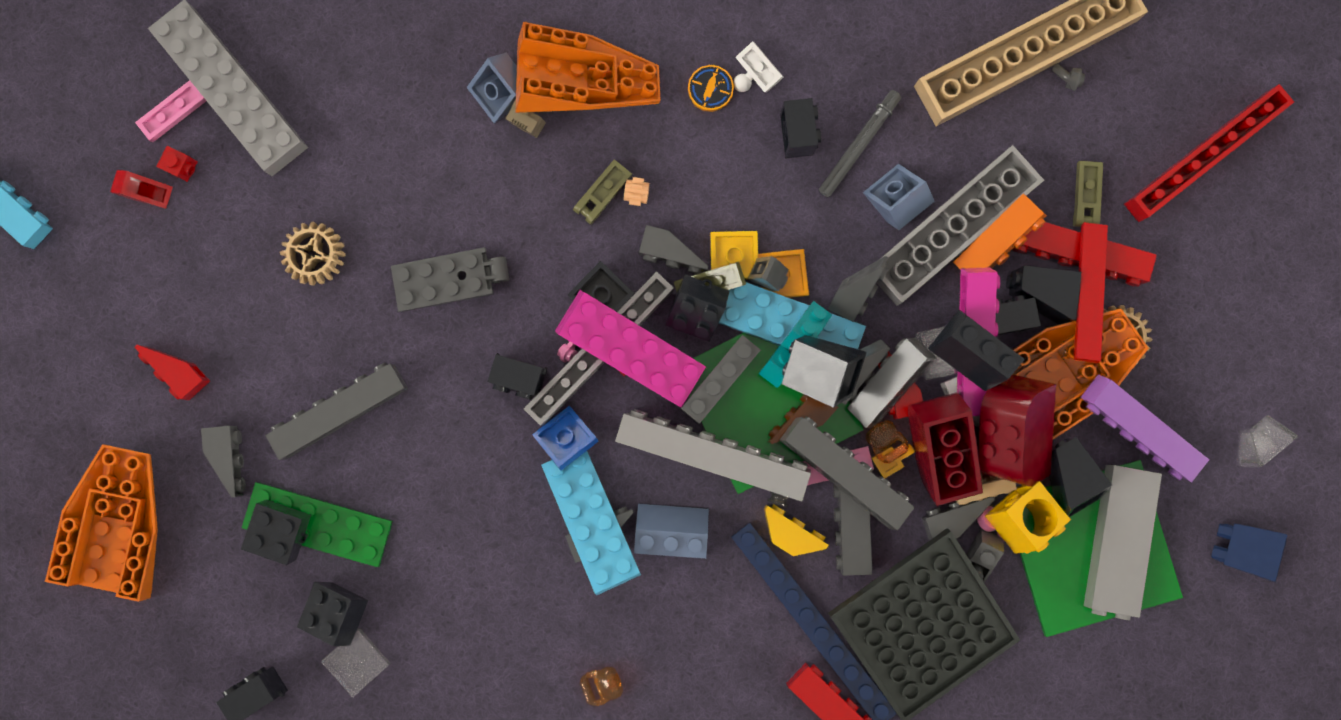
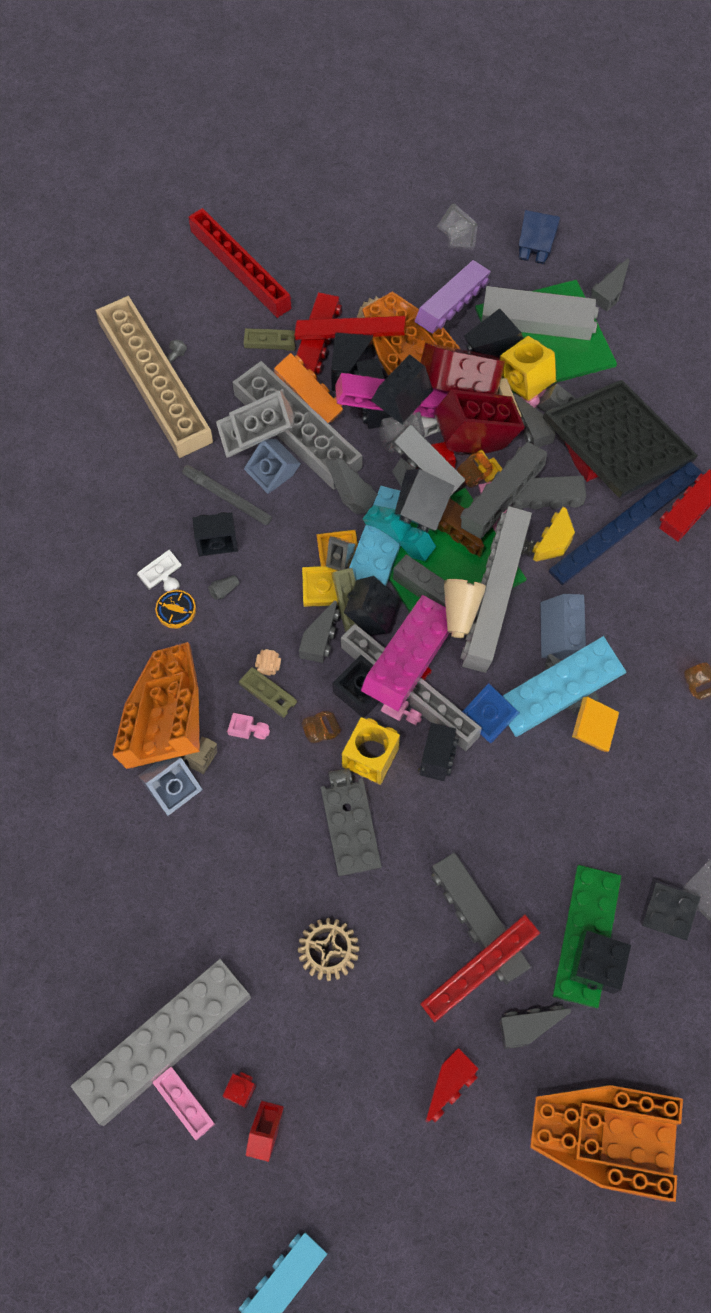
camera: 90 degrees left, 20 degrees down
none -> dark grey cone [208,575,239,600]
none -> light grey slope [216,390,295,458]
none -> bright pink plate [227,713,270,739]
none -> clear orange piece [302,711,341,743]
none -> yellow brick [342,717,400,785]
none -> red tile [420,915,541,1023]
none -> tan cone [444,579,486,638]
none -> light orange tile [572,697,619,752]
none -> dark grey slope [591,258,630,312]

